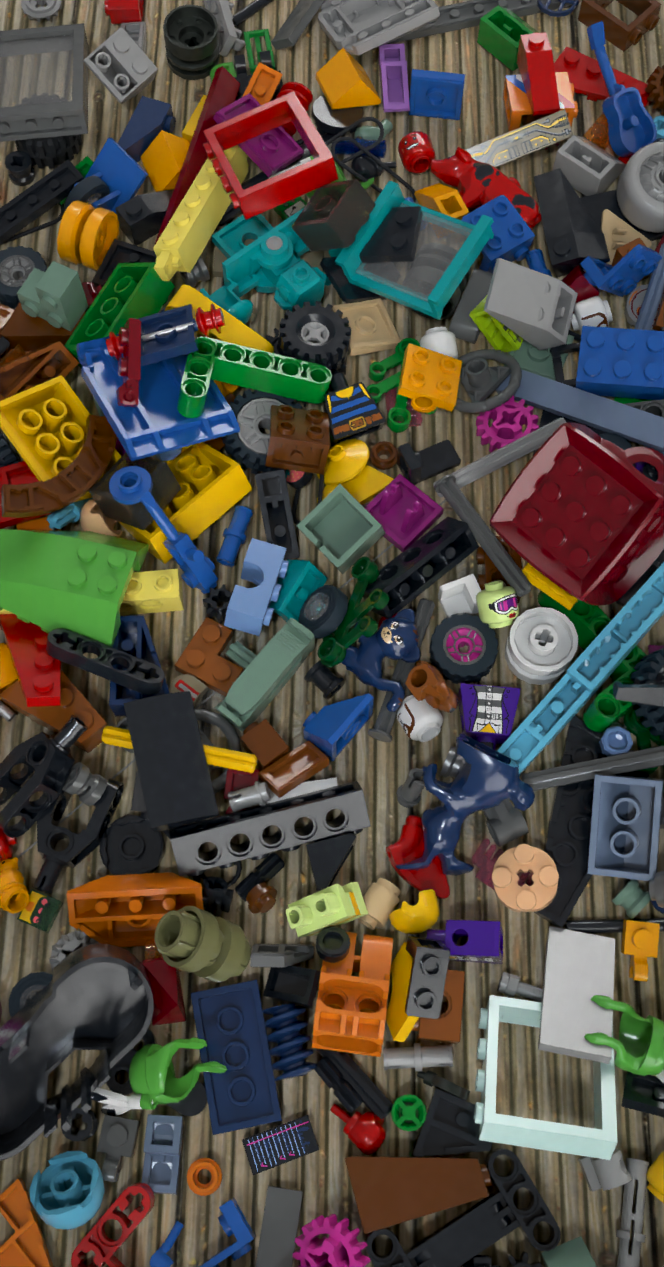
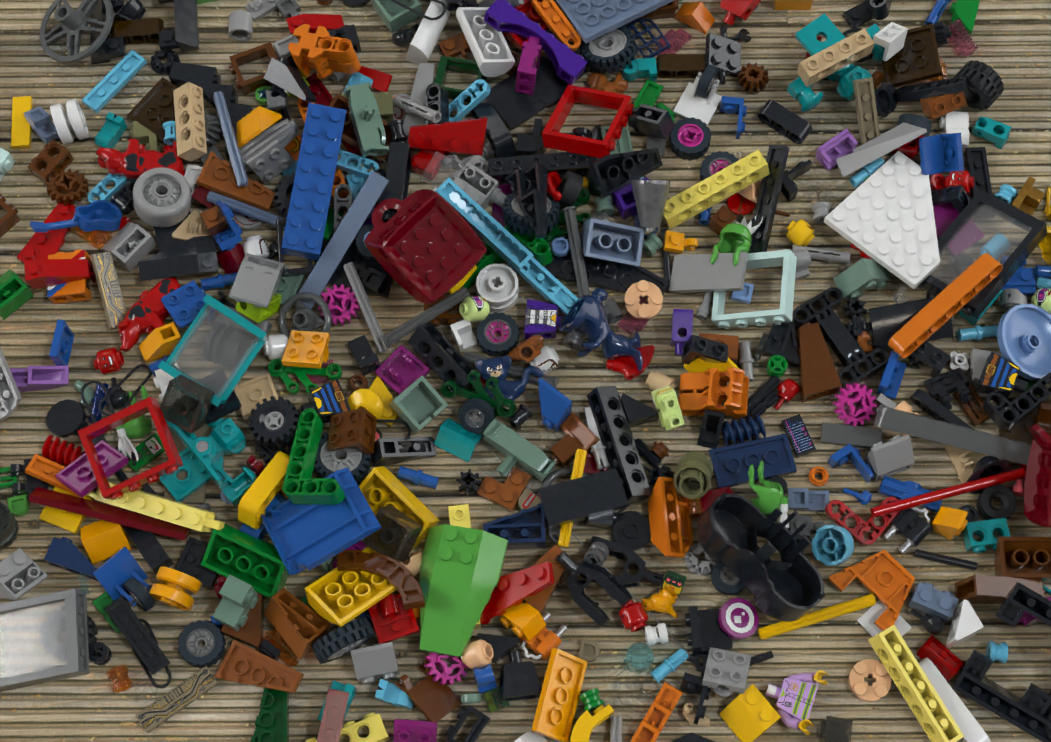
camera: 90 degrees left, 0 degrees up
black beam [46,628,165,695] -> none
dark blue plate [106,303,225,366] -> none
blue piece [109,466,218,594] -> none
dark red hinge [116,318,141,407] -> none
medium blue arch [224,538,289,636] -> none
dark grey tile [250,944,314,967] -> none
light orange slope [315,48,381,110] -> none
black tile [316,926,350,963] -> none
black wing [359,206,423,263] -> none
yellow hair [389,889,440,934] -> none
dark grey pin [396,768,425,808] -> none
none -> dark red plate [246,455,265,477]
none -> light blue tile [731,282,754,304]

